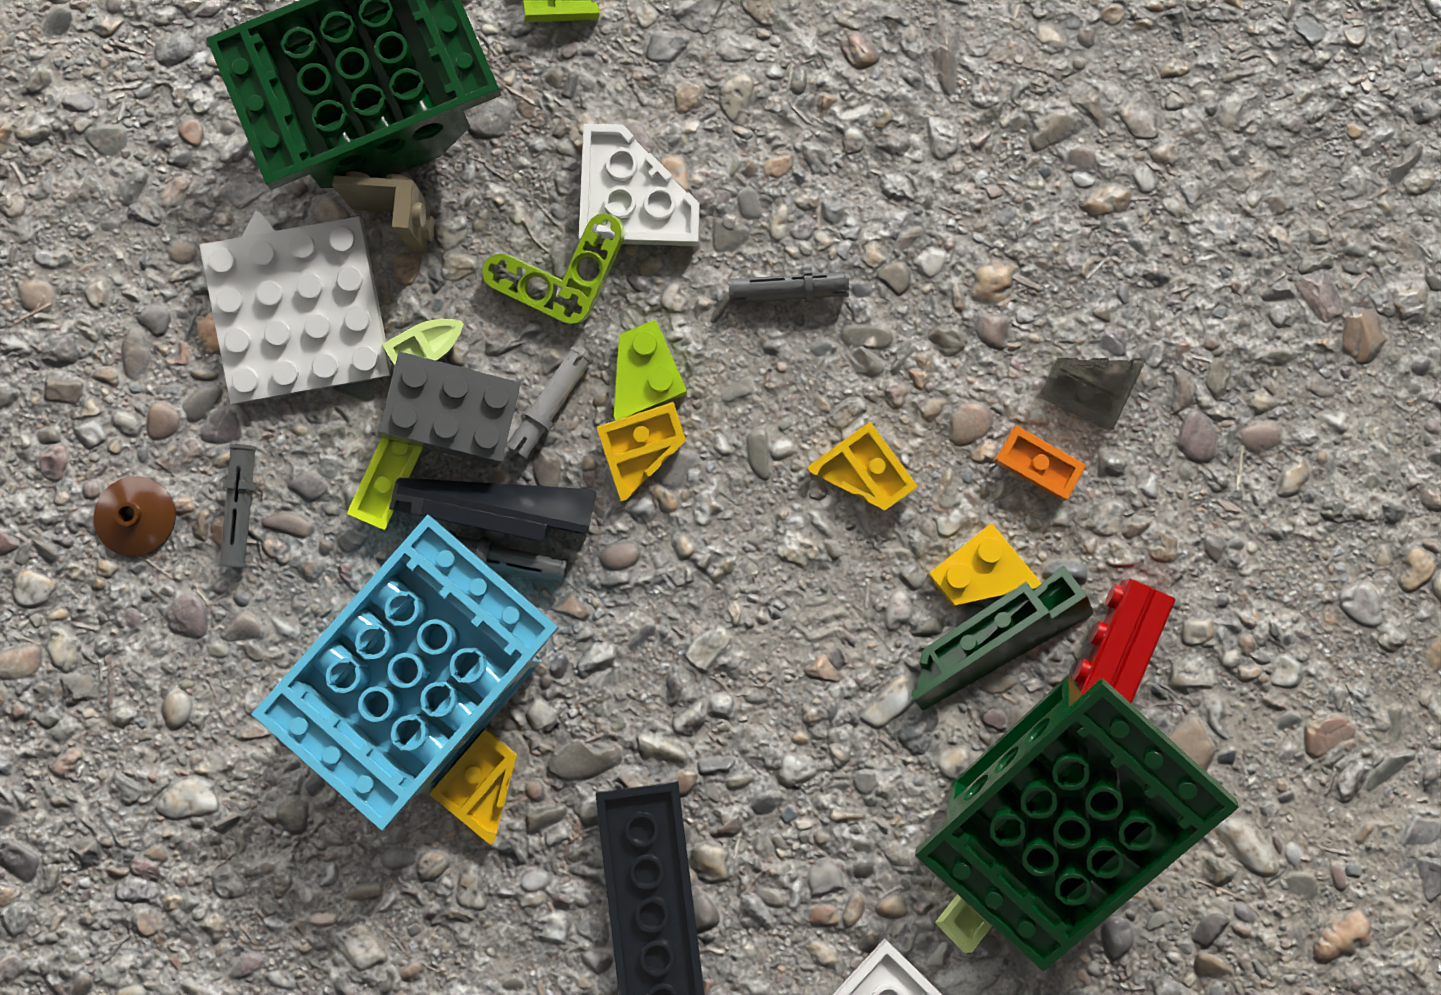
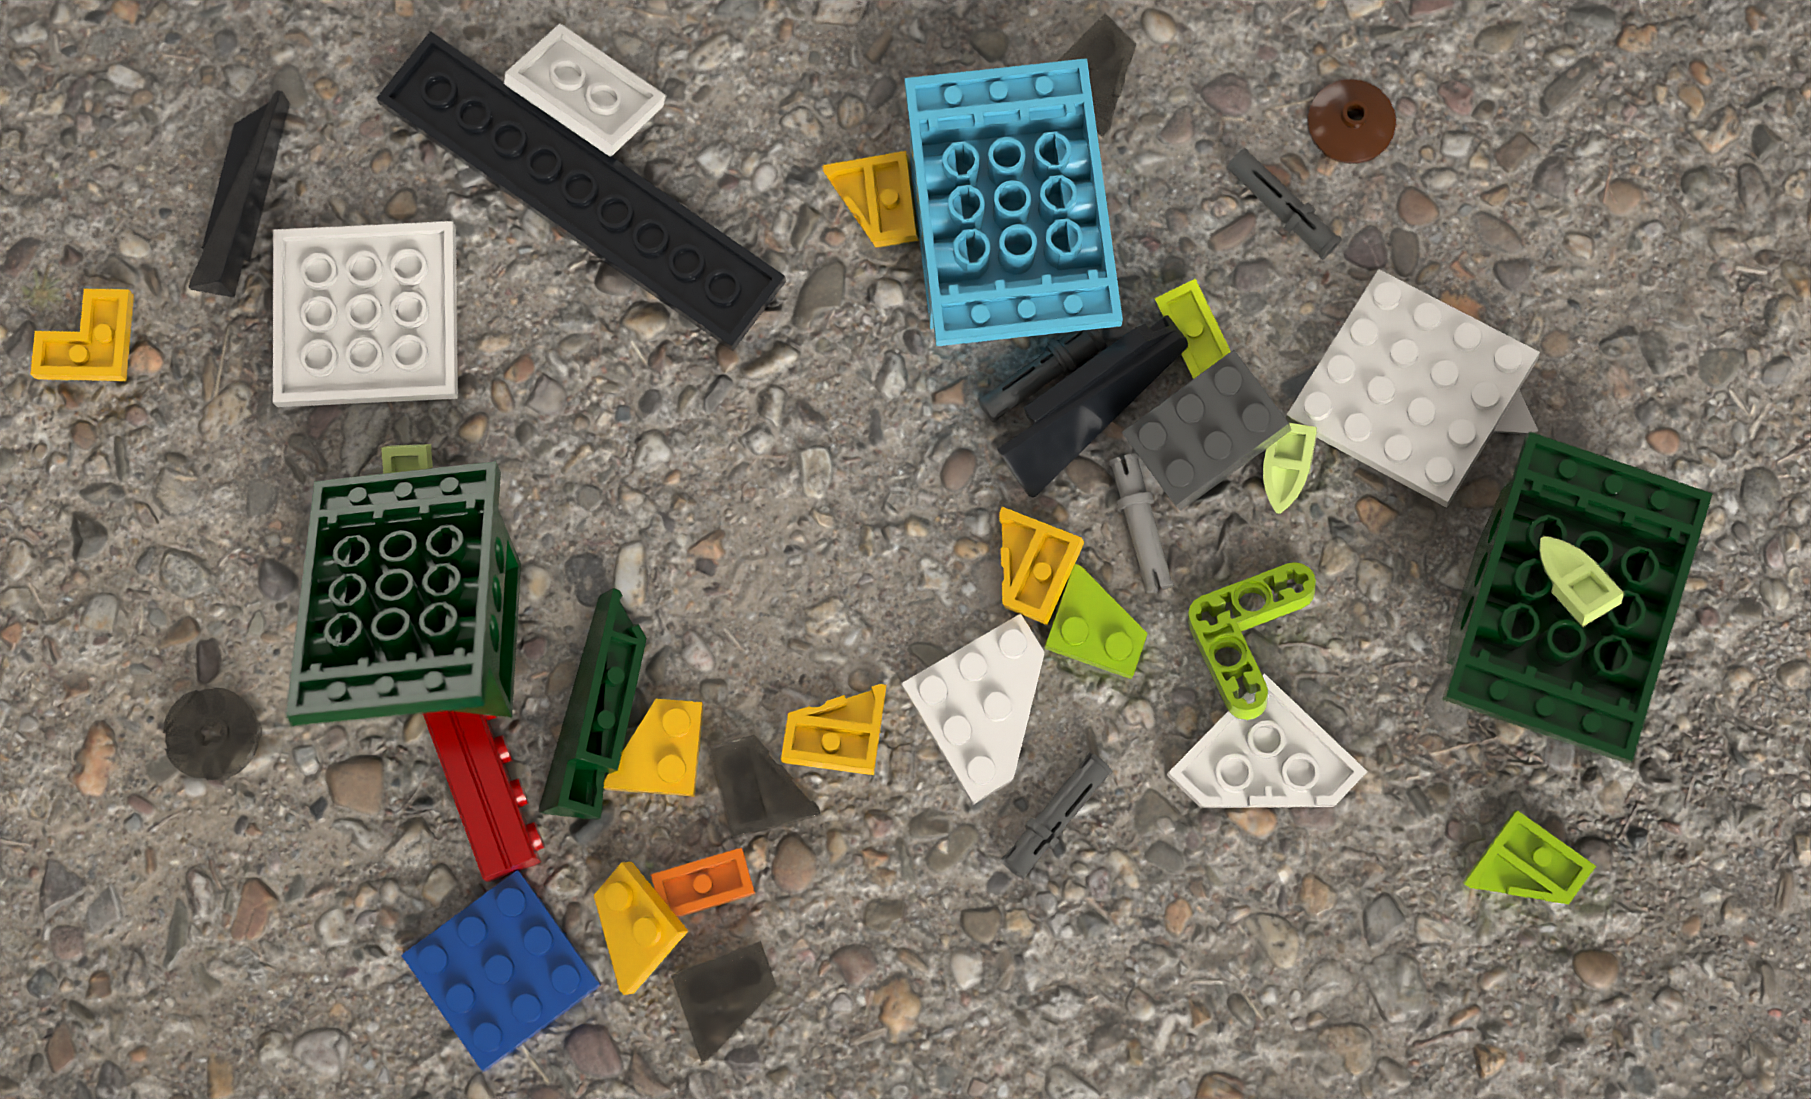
camera: 135 degrees right, 5 degrees down
dark tan bracket [332,171,434,252] -> none
none -> clear smoke plate [163,687,262,782]
none -> blue plate [401,870,601,1072]
none -> yellow wing [593,861,688,995]
none -> clear smoke wing [707,735,821,839]
none -> white plate [902,613,1045,805]
none -> clear smoke wing [1057,13,1137,137]
none -> yellowish green plate [1540,536,1624,627]

